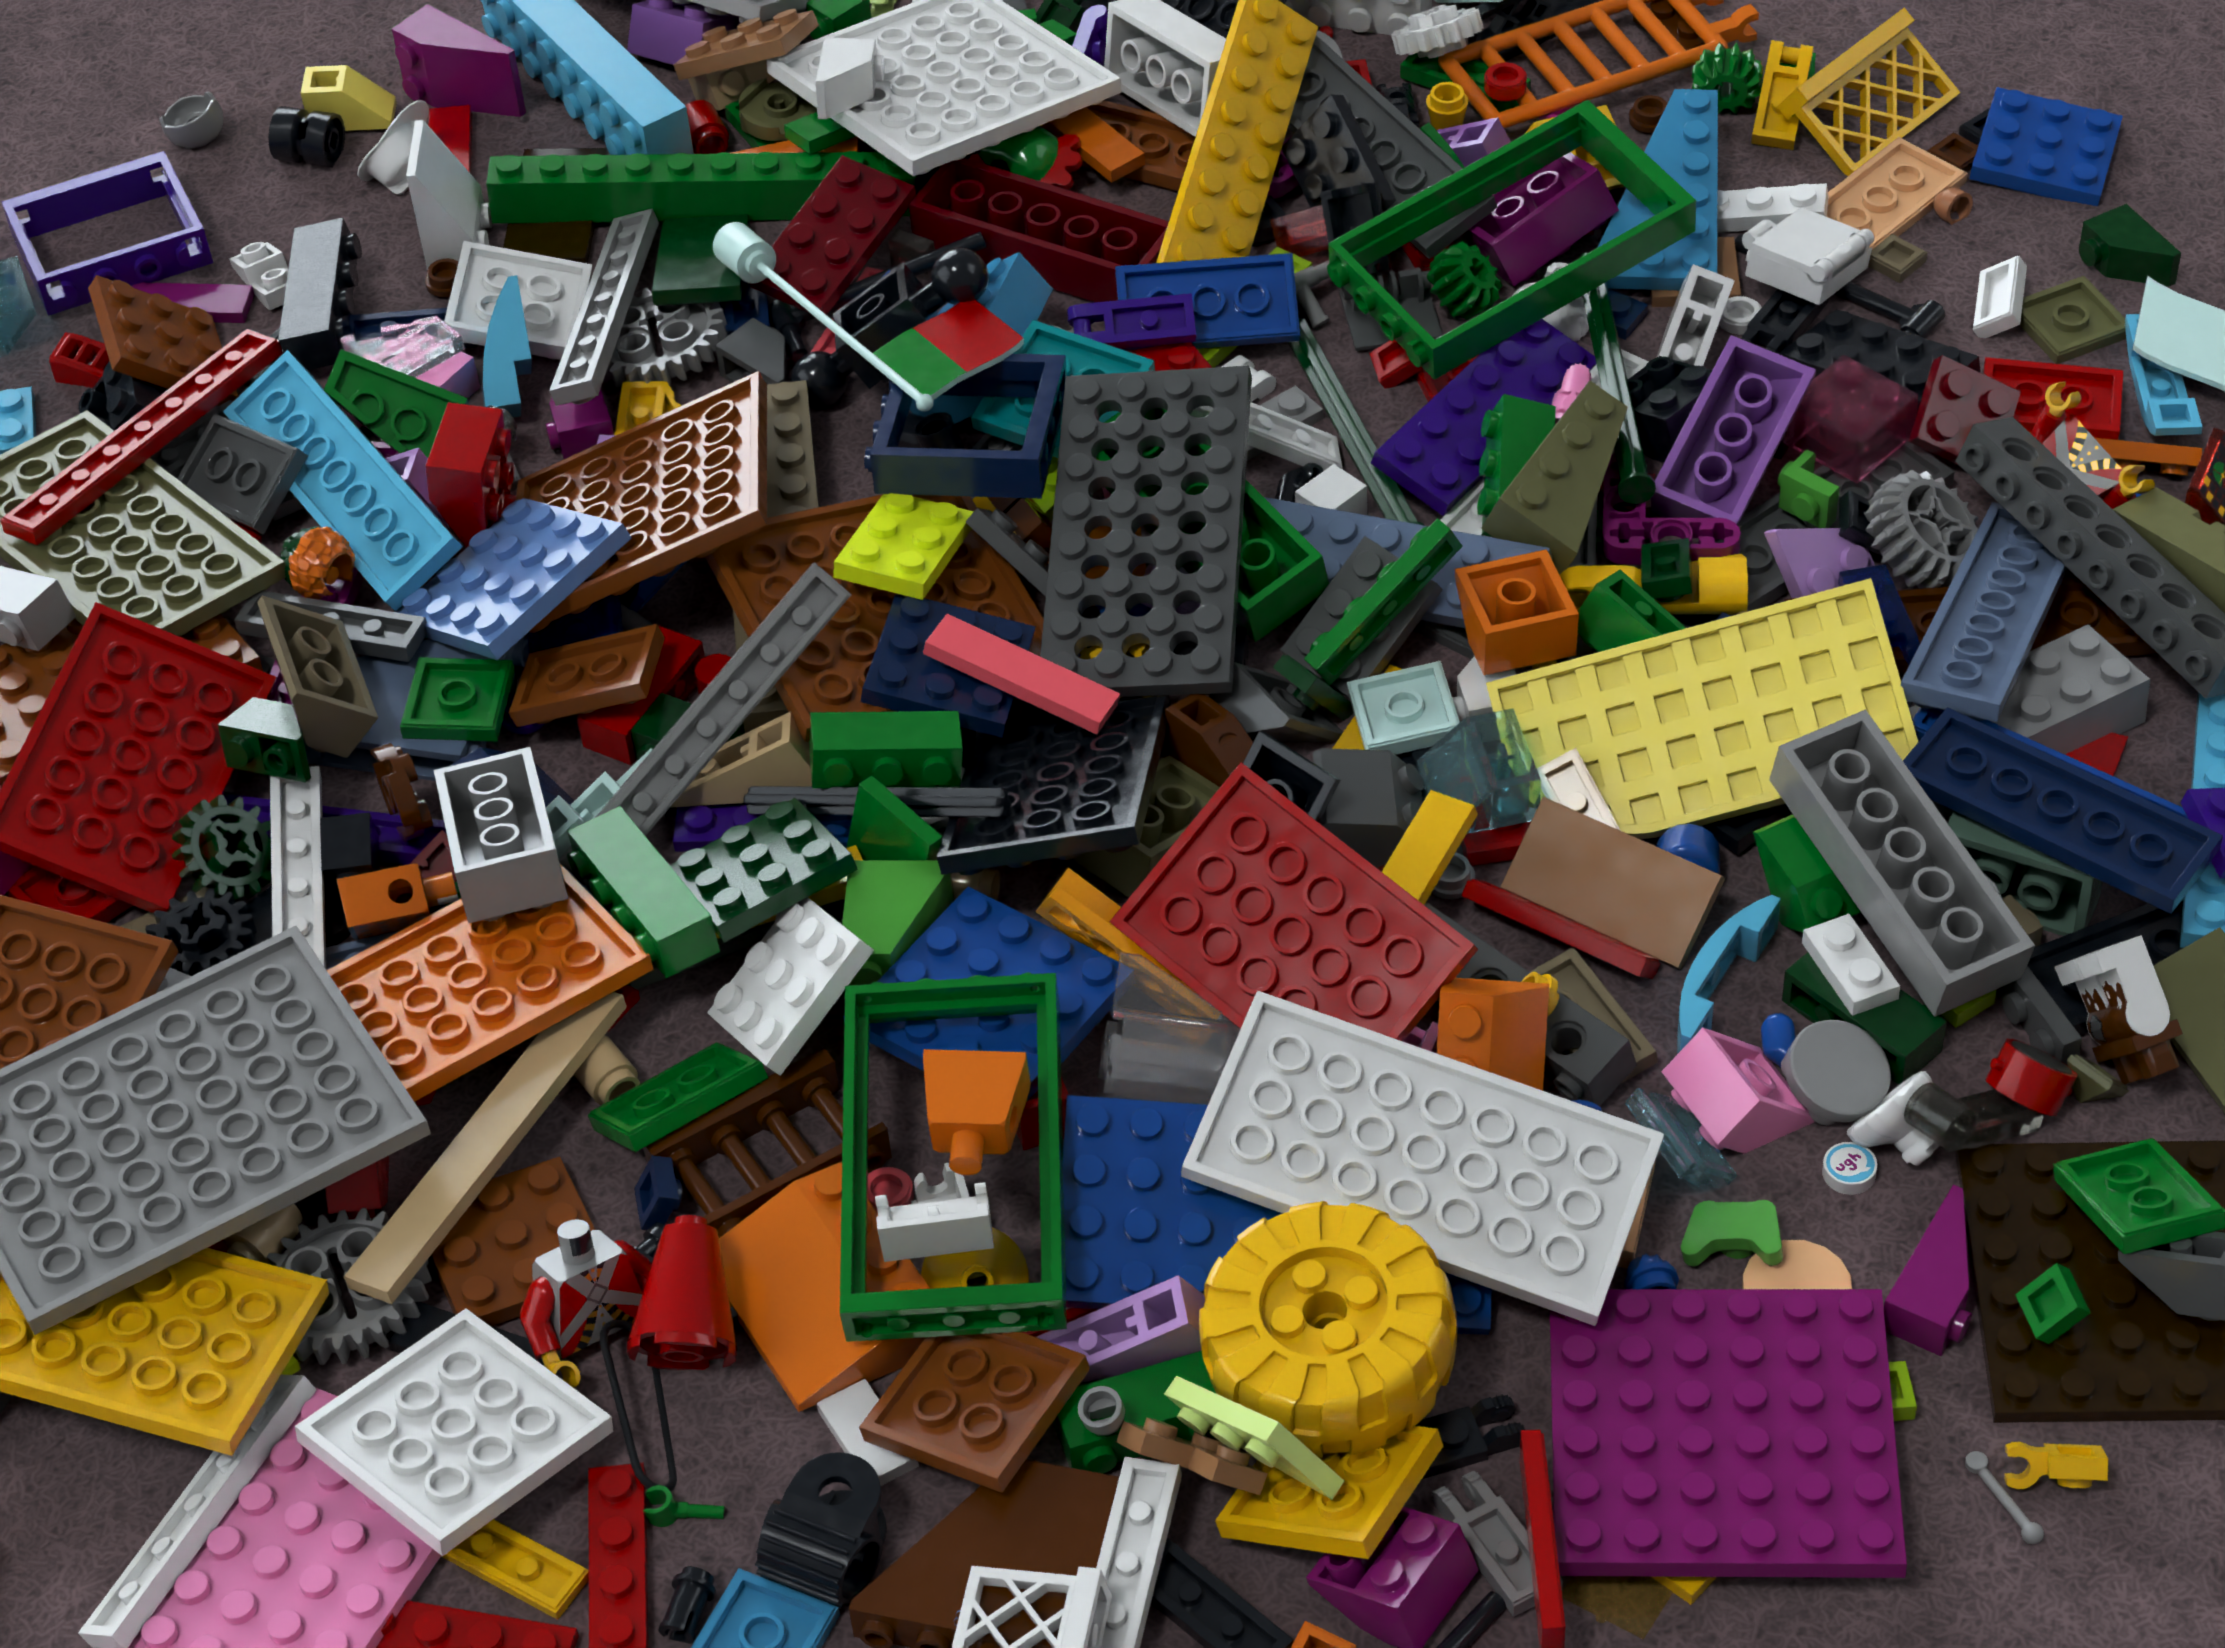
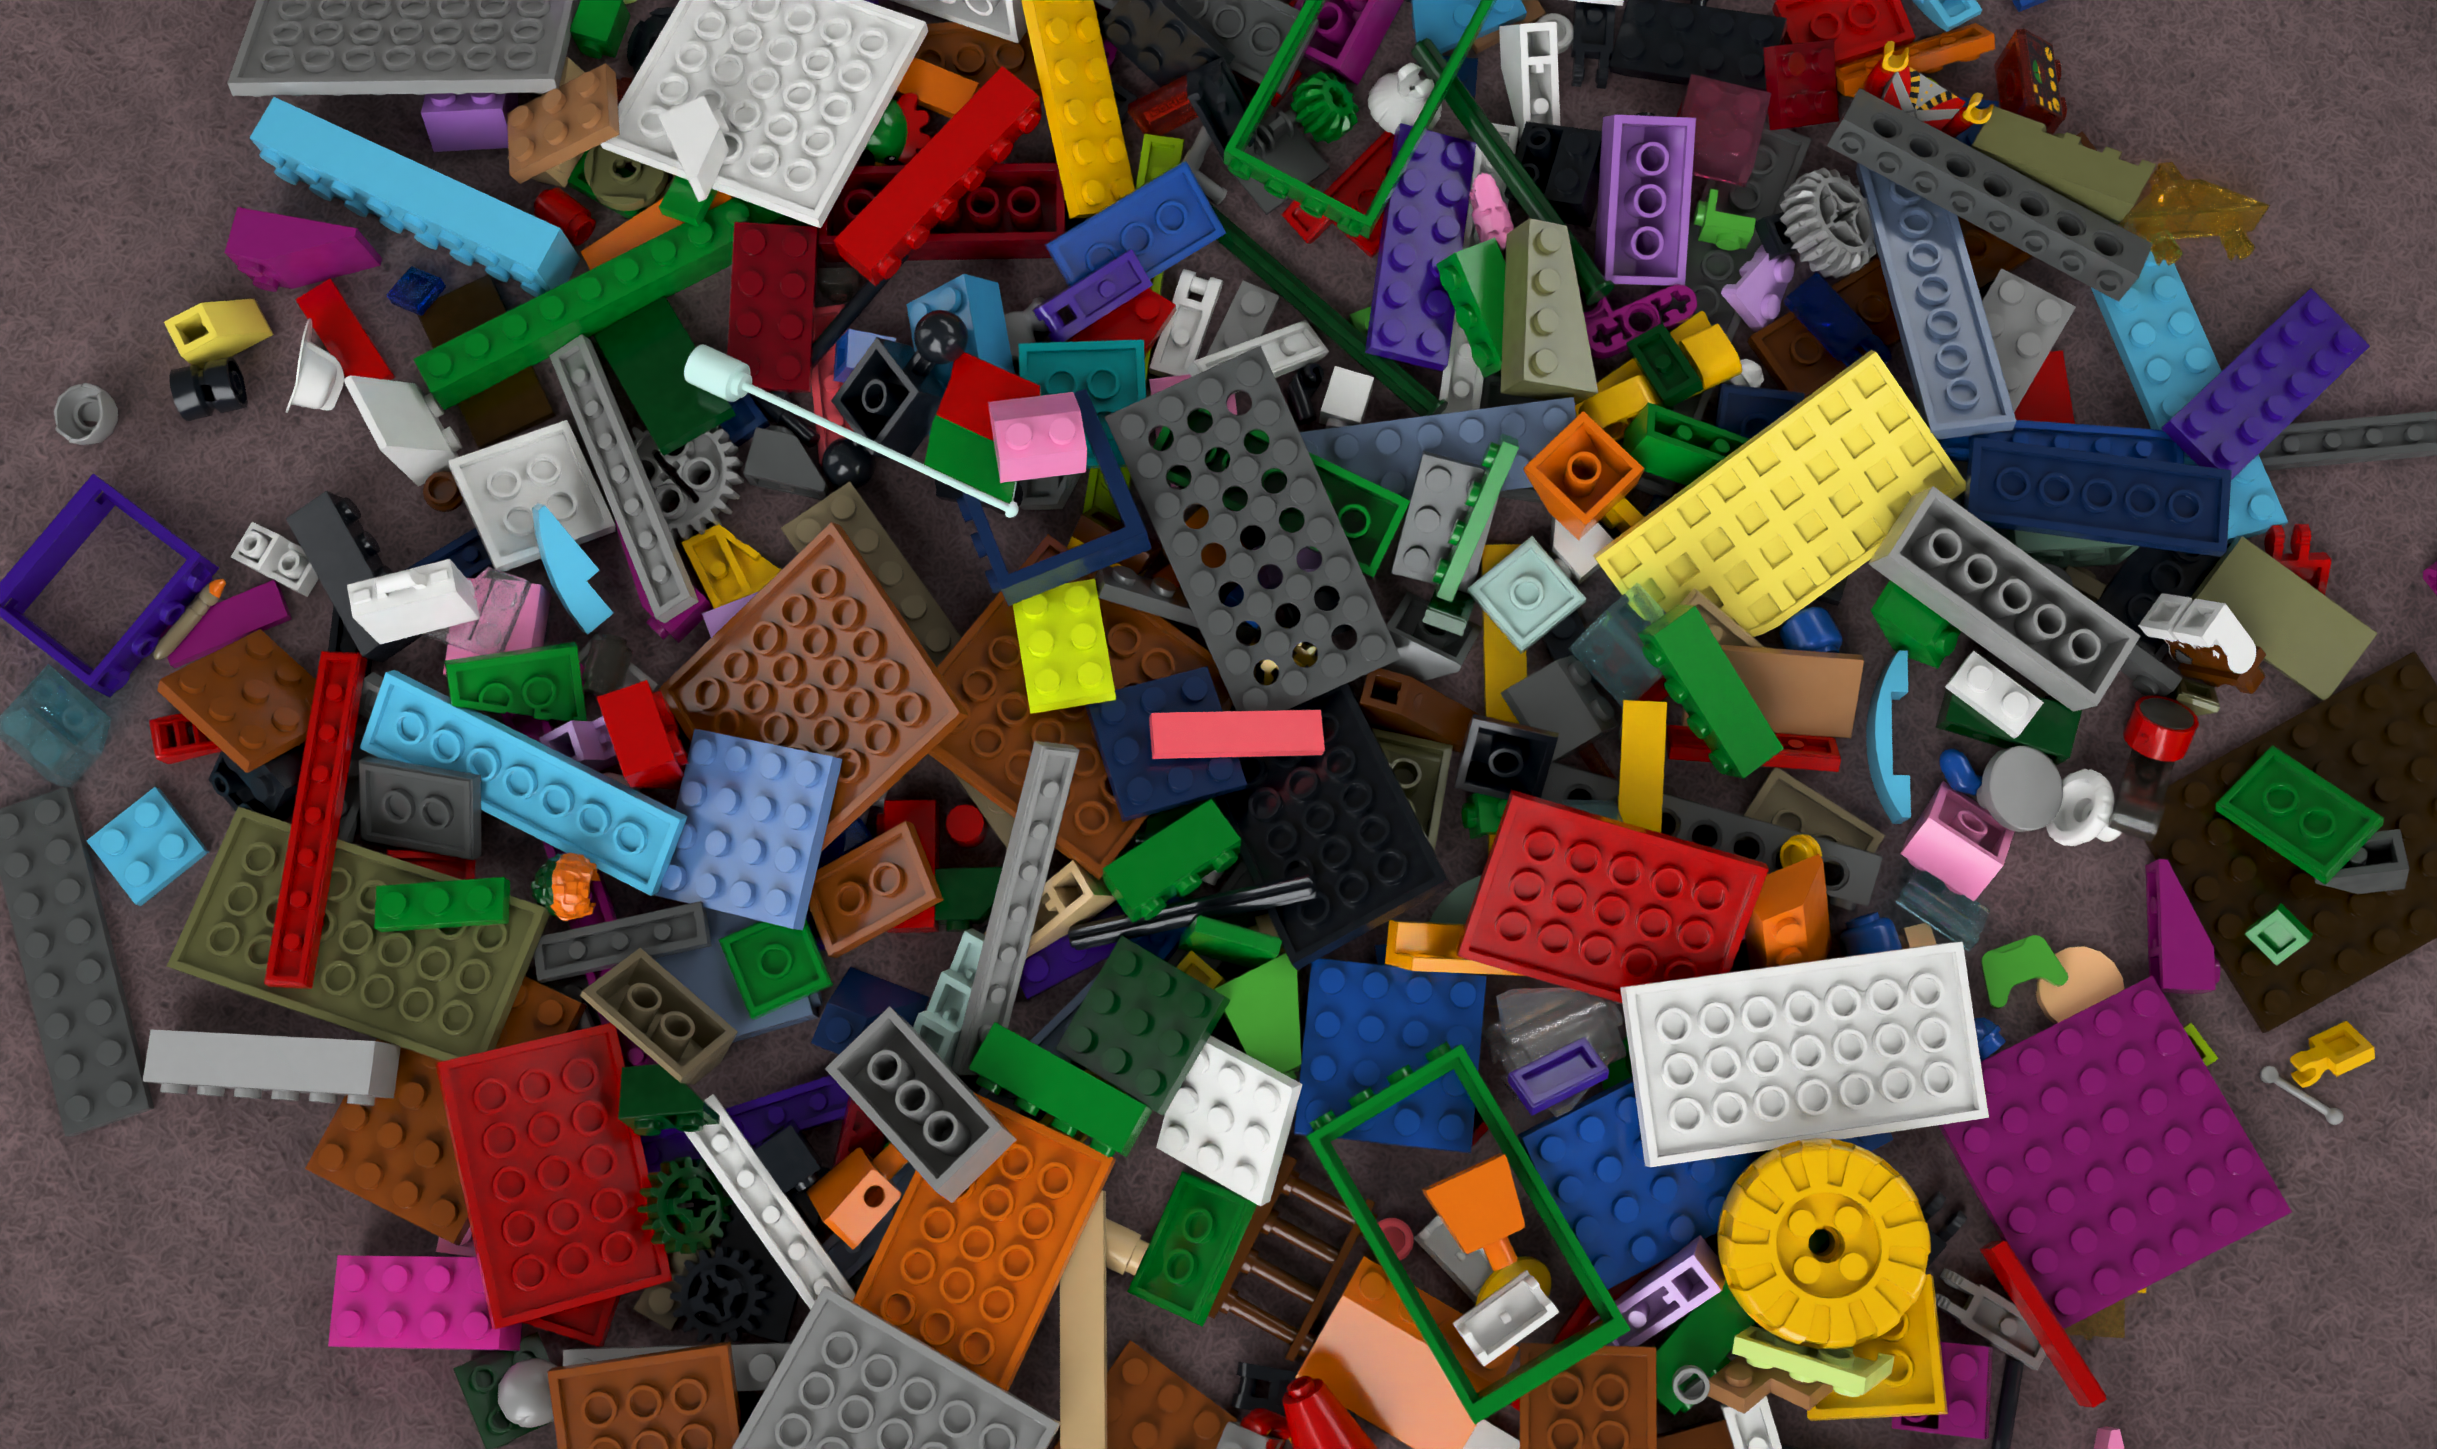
camera: 30 degrees left, 30 degrees up
reddish brown plate [370,743,433,842] -> none
dark blue plate [634,1155,682,1230] -> none
white tile [1822,1142,1877,1195] -> none
none -> dark tan piece [153,579,226,660]
none -> white piece [347,559,480,644]
none -> green plate [374,877,510,932]
none -> clear blue tile [386,266,446,316]
none -> red brick [834,66,1042,286]
none -> bright pink slope [988,392,1087,483]
none -> dark purple tile [1508,1036,1609,1116]
none -> green brick [1638,605,1784,778]

